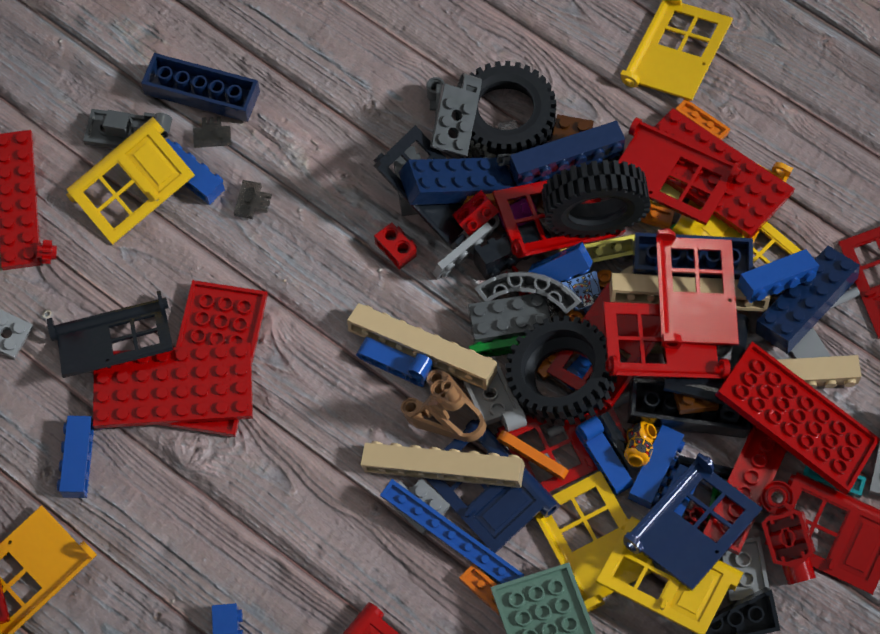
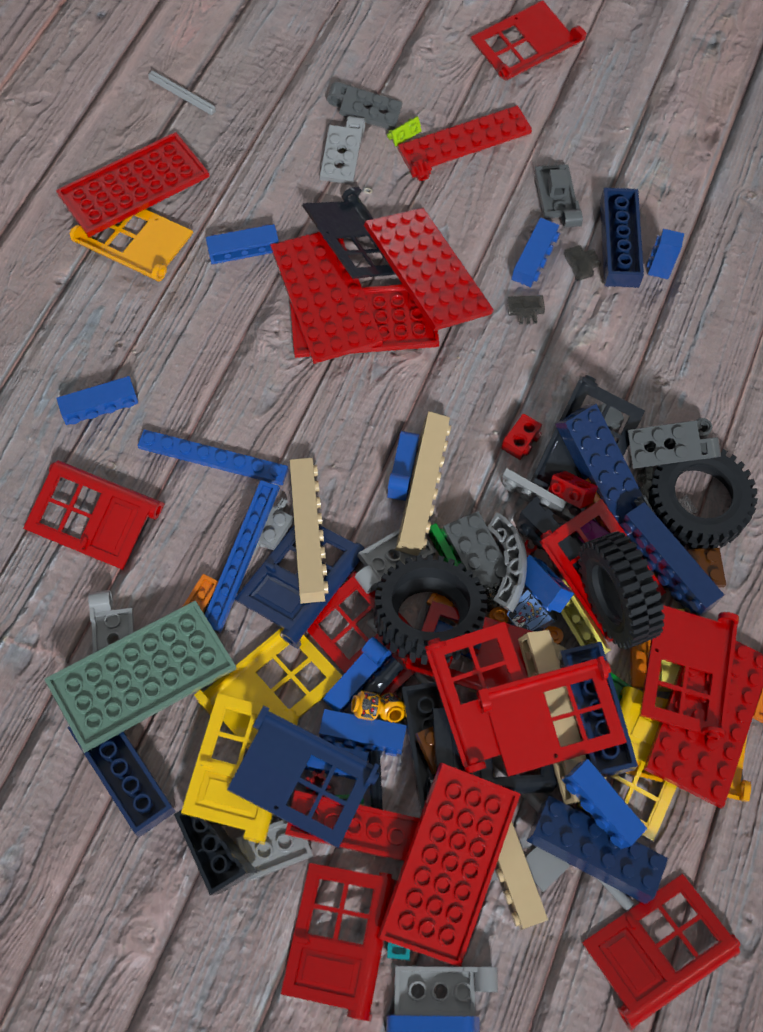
camera: 70 degrees right, 0 degrees up
yellow door [66,117,195,245] -> none
medium nougat connector [401,369,486,442] -> none
orange beam [497,430,569,480] -> none
red brick [760,480,816,585] -> none
none -> blue plate [137,429,288,486]
none -> red plate [364,208,494,331]
none -> blue brick [646,229,685,279]

